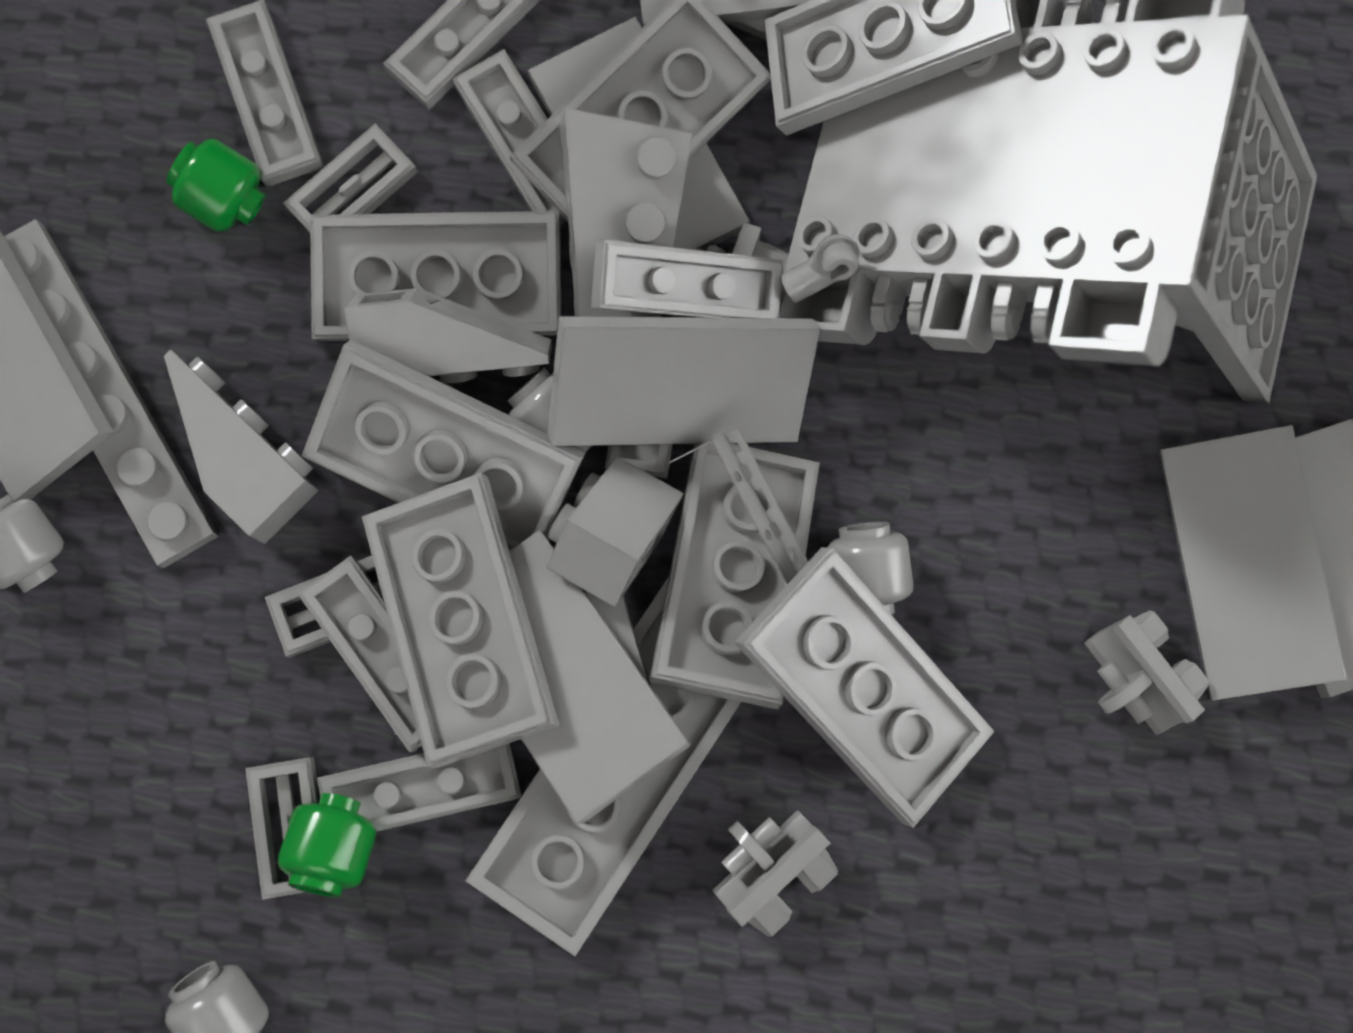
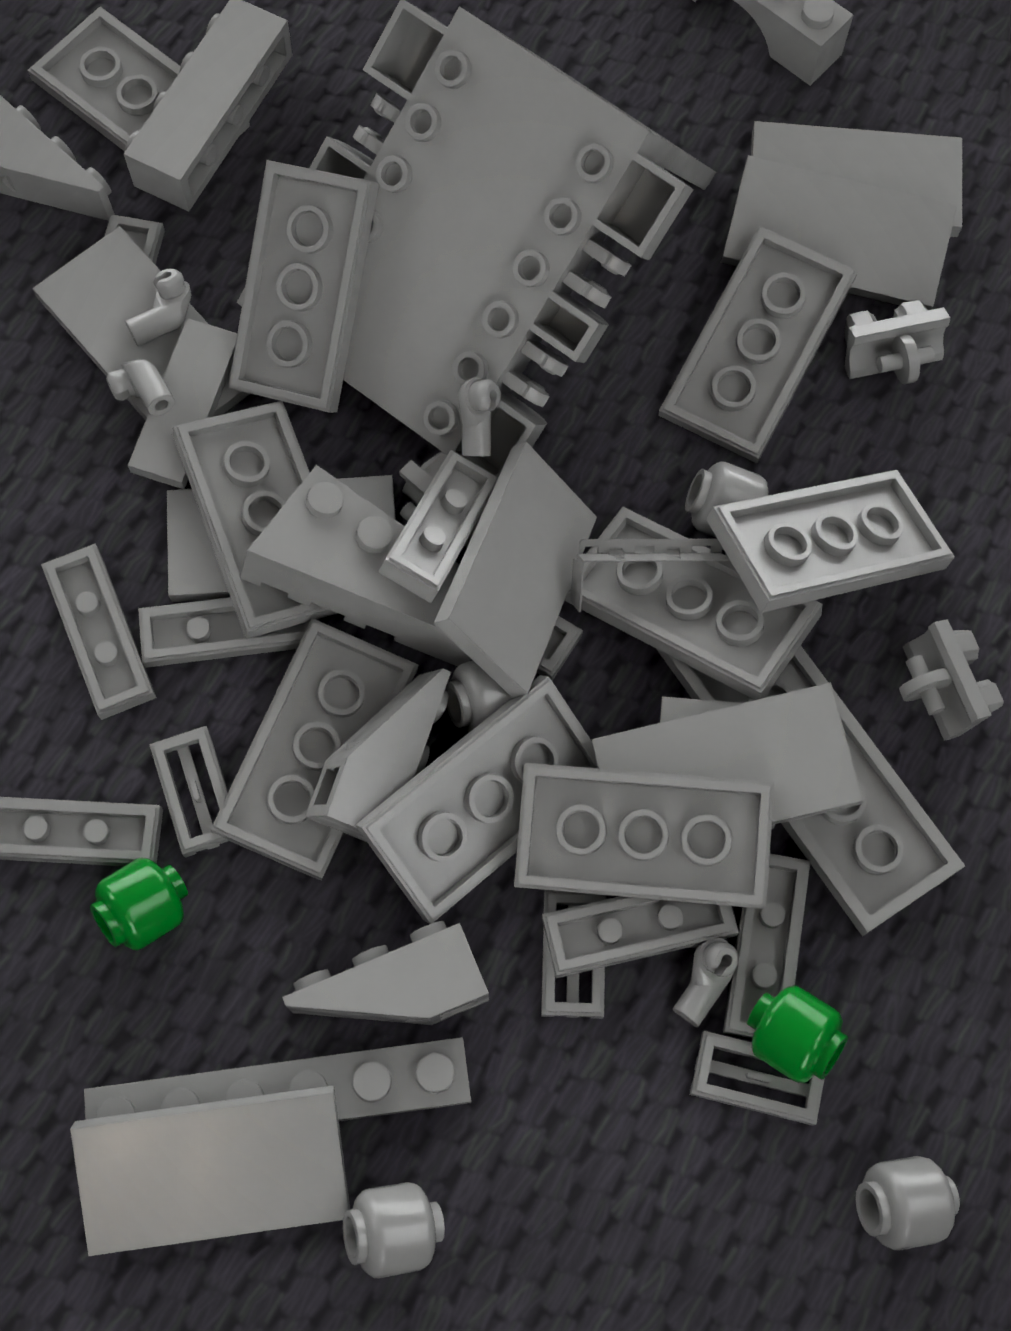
camera: 65 degrees left, 10 degrees down
light grey brick [546,456,684,607] -> none
none -> light grey tile [659,226,858,463]
none -> light grey arm [673,938,739,1027]

